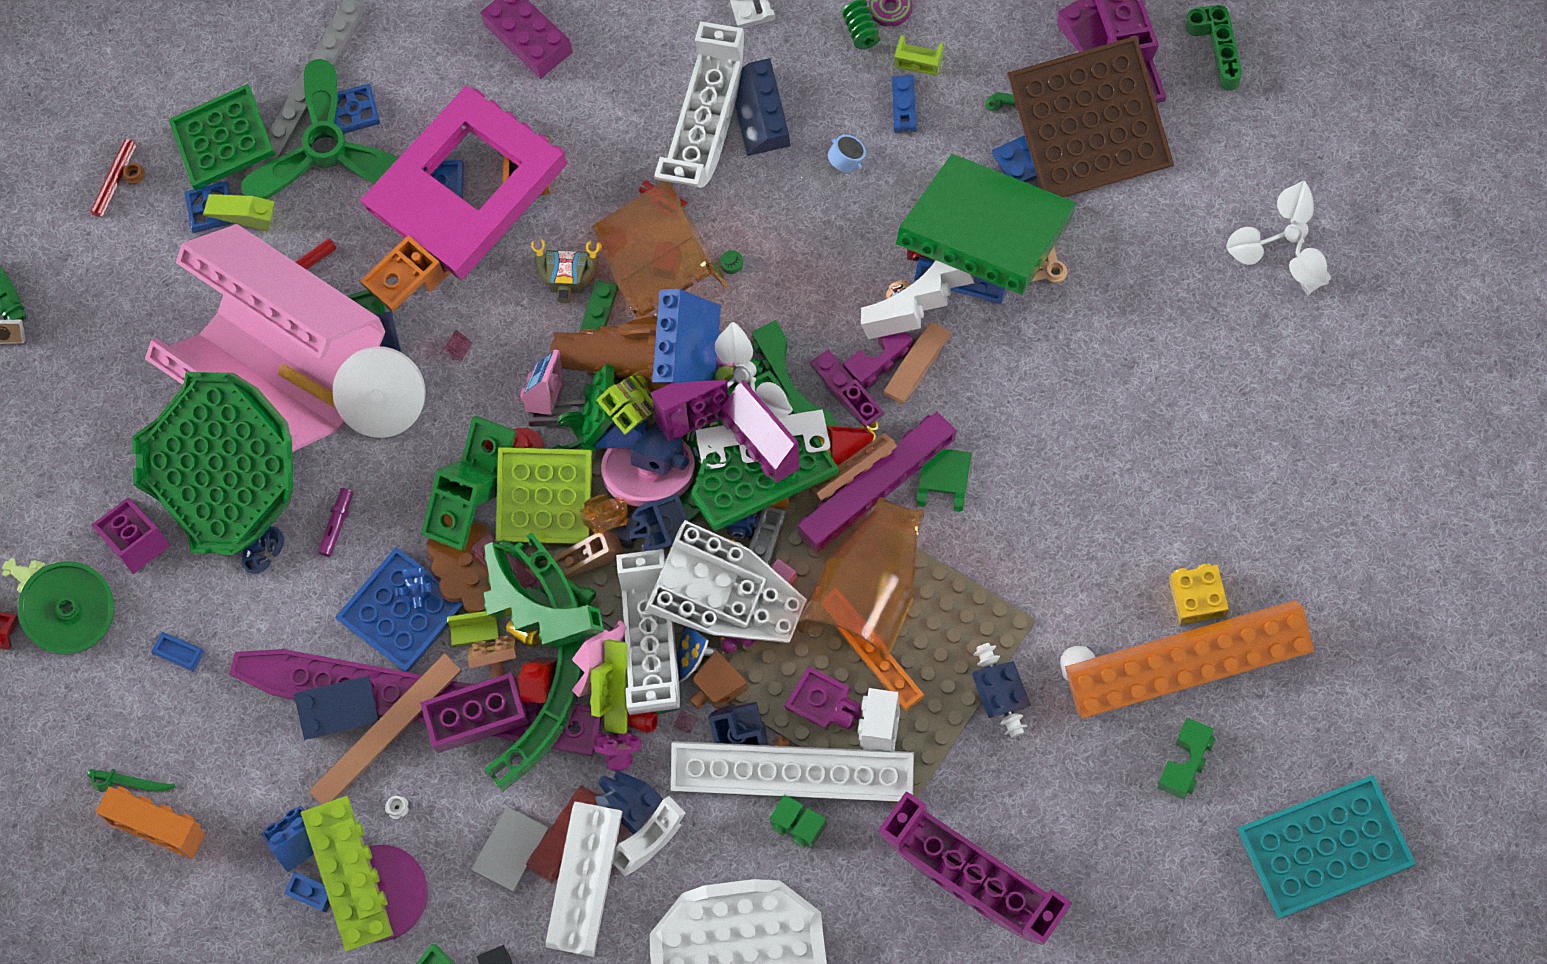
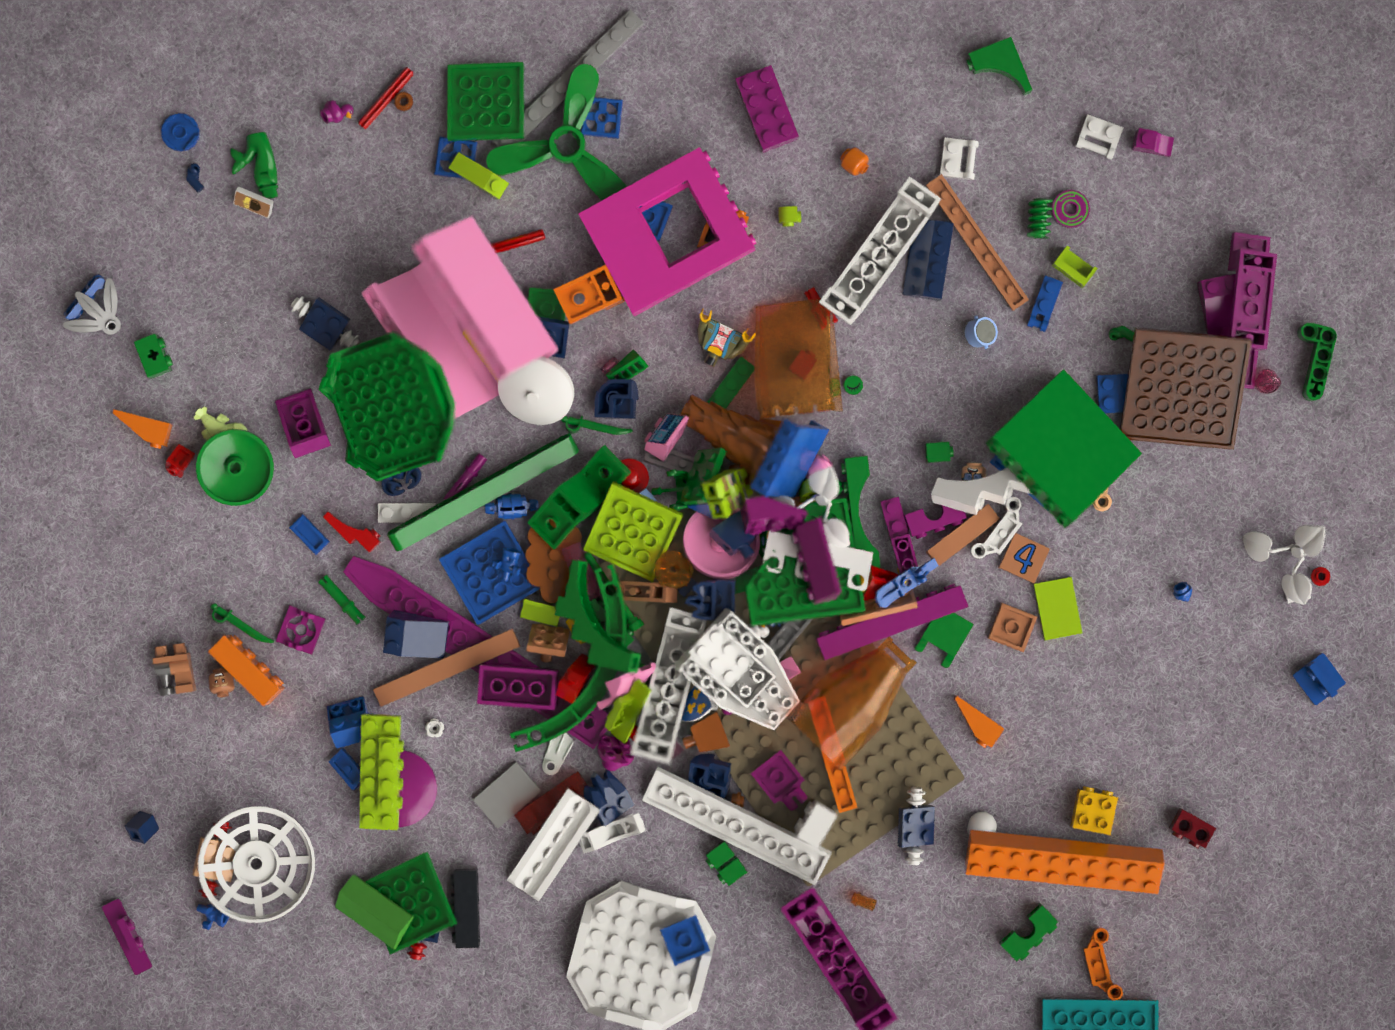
camera: 15 degrees right, 20 degrees up
none -> nougat hips [152,643,196,696]
none -> nougat head [208,668,235,698]
none -> magenta piece [276,605,326,655]
none -> dark blue plate [291,296,360,351]
none -> green pin [318,575,366,625]
none -> magenta animal [320,100,353,124]
none -> red slope [323,512,382,553]
none -> white plate [378,503,436,523]
none -> beam [387,433,579,551]
none -> blue piece [484,493,539,520]
none -> white piece [542,733,575,775]
none -> green sword [561,415,633,435]
none -> dark blue brick [594,379,639,419]
none -> green slope [605,349,648,380]
none -> blue plate [660,915,710,966]
none -> lime plate [778,206,801,227]
none -> orange head [840,147,869,176]
none -> clear orange pin [851,892,877,911]
none -> piece [875,558,938,608]
none -> green brick [925,442,954,463]
none -> nougat plate [926,174,1029,311]
none -> orange slope [954,695,1004,748]
none -> white plate [971,497,1022,559]
none -> nougat tile [988,603,1037,652]
none -> nougat tile [999,533,1050,584]
none -> lime tile [1033,577,1083,640]
none -> orange plate [1083,927,1123,1000]
none -> dark red brick [1169,808,1216,849]
none -> blue plate [1173,582,1193,602]
none -> clear pink cone [1254,369,1281,394]
none -> blue bracket [1293,653,1346,705]
none -> red plate [1311,567,1330,586]

